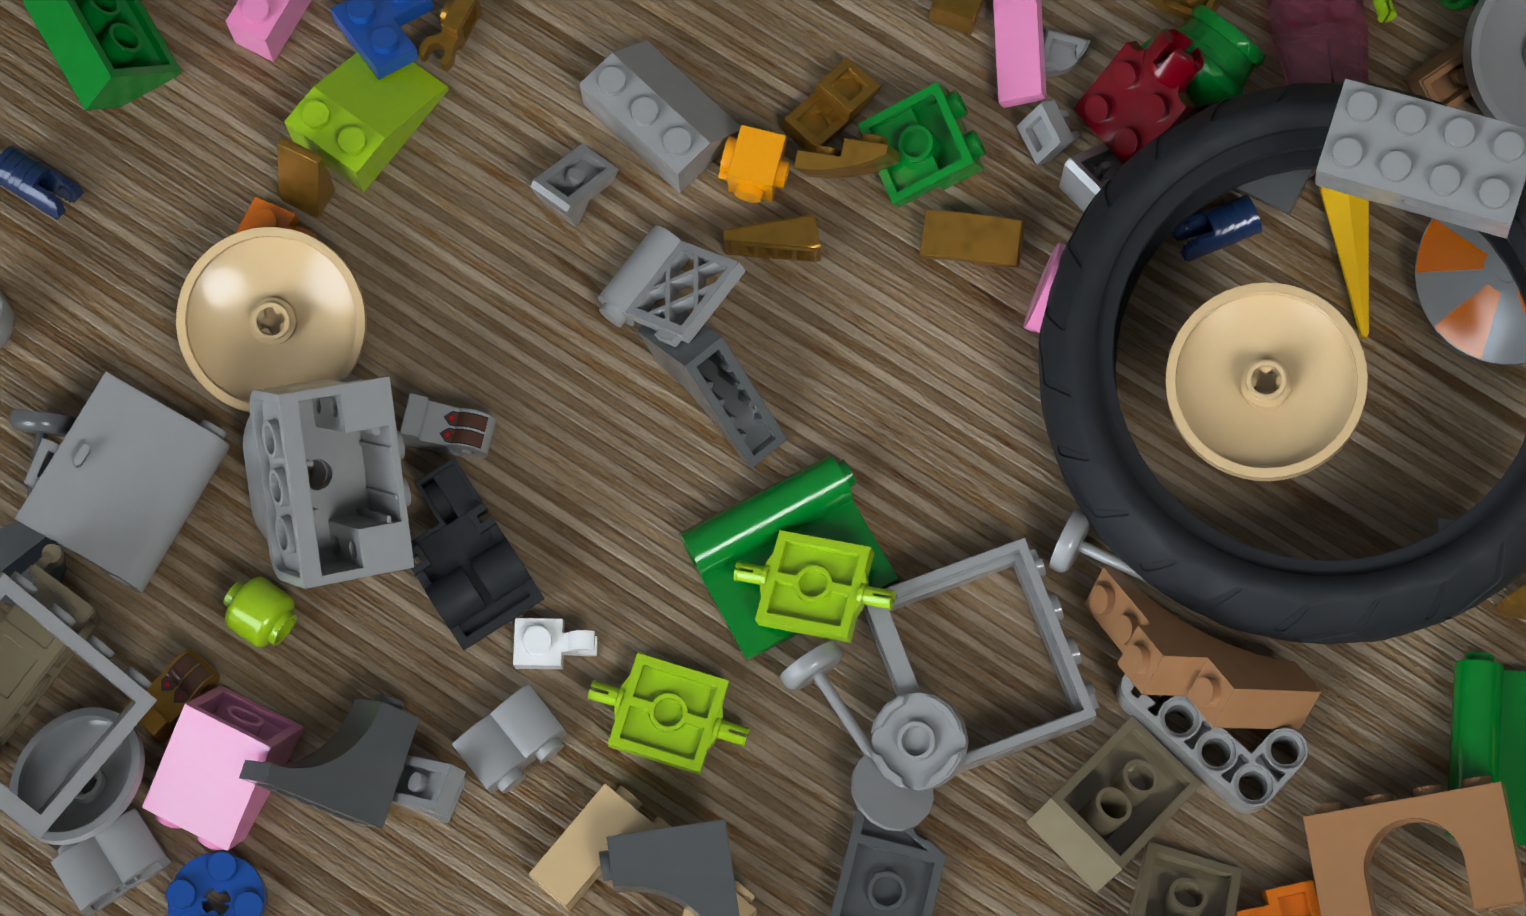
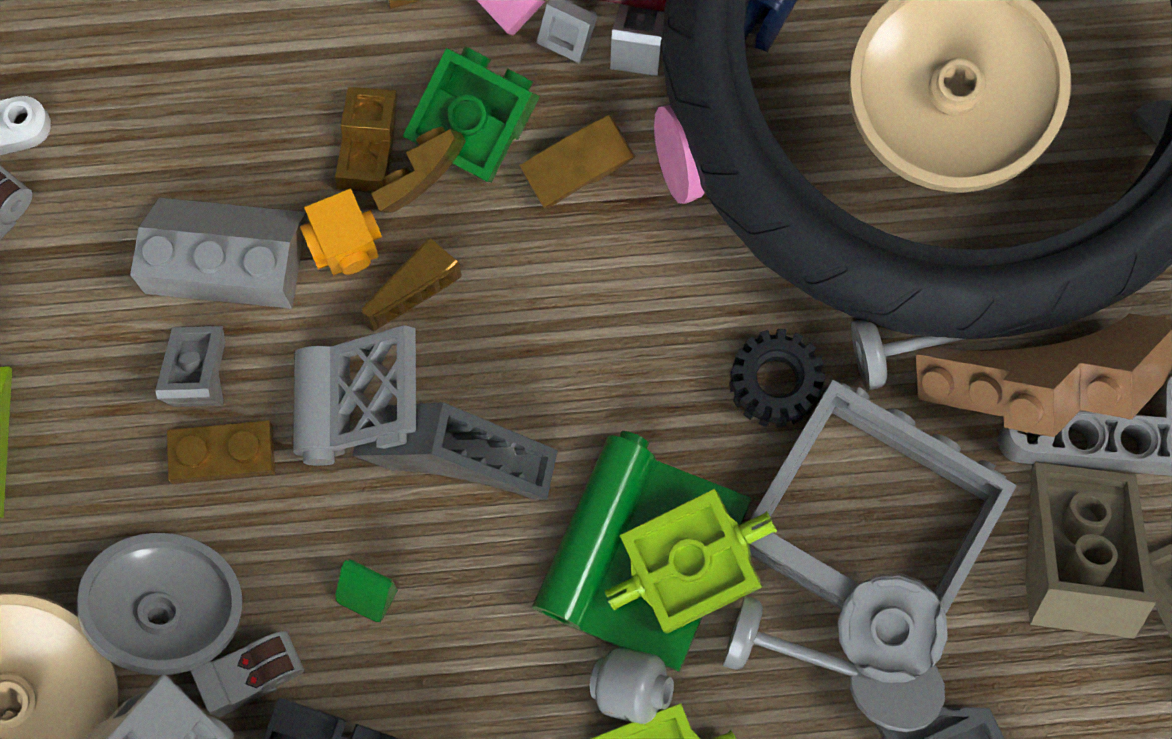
camera: 40 degrees left, 0 degrees up
none -> light grey dish [77,533,242,675]
none -> pearl gold plate [167,420,275,484]
none -> green slope [335,559,398,622]
none -> light grey head [590,648,674,724]
none -> black tyre [729,329,825,428]

